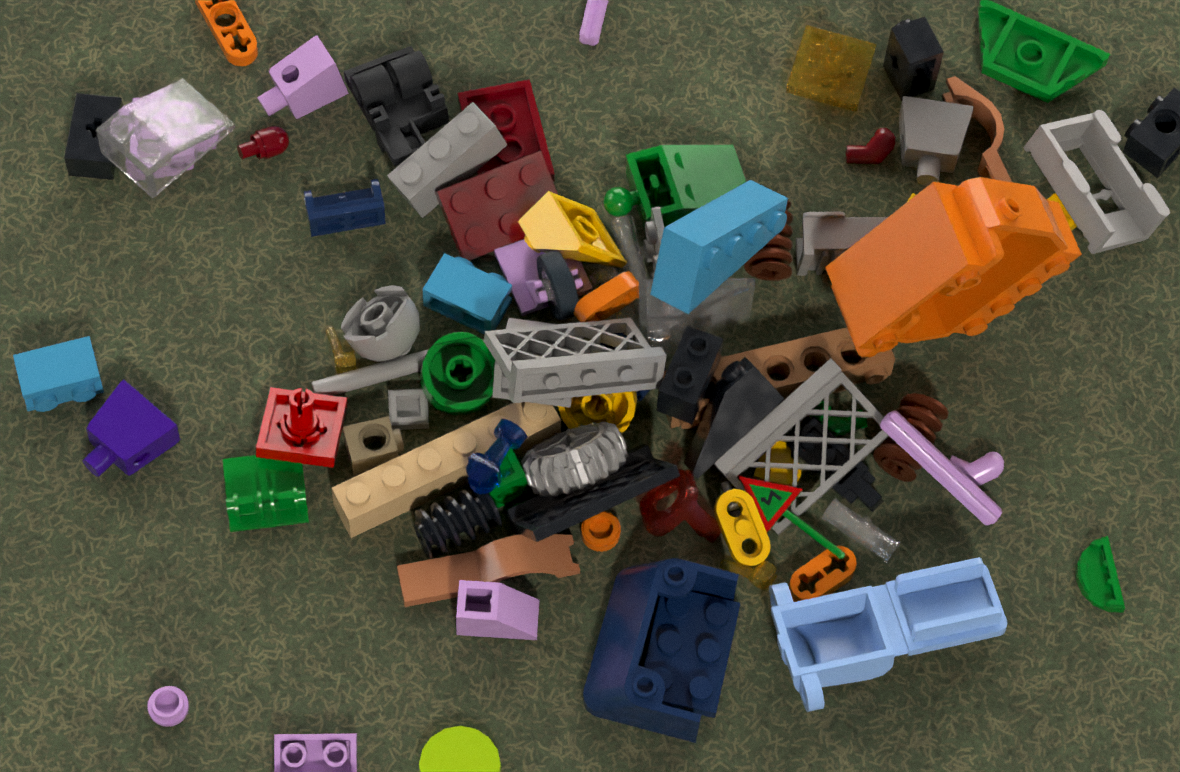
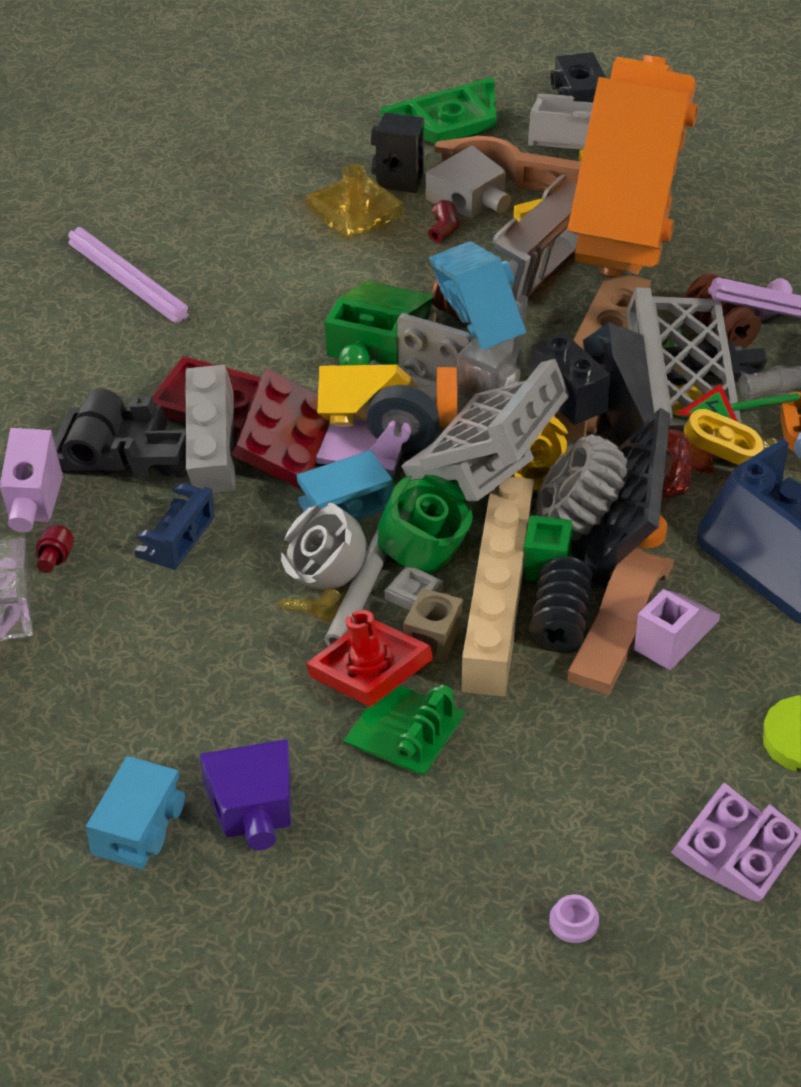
camera: 50 degrees left, 20 degrees down
clear blue leg [466,419,527,494] -> none

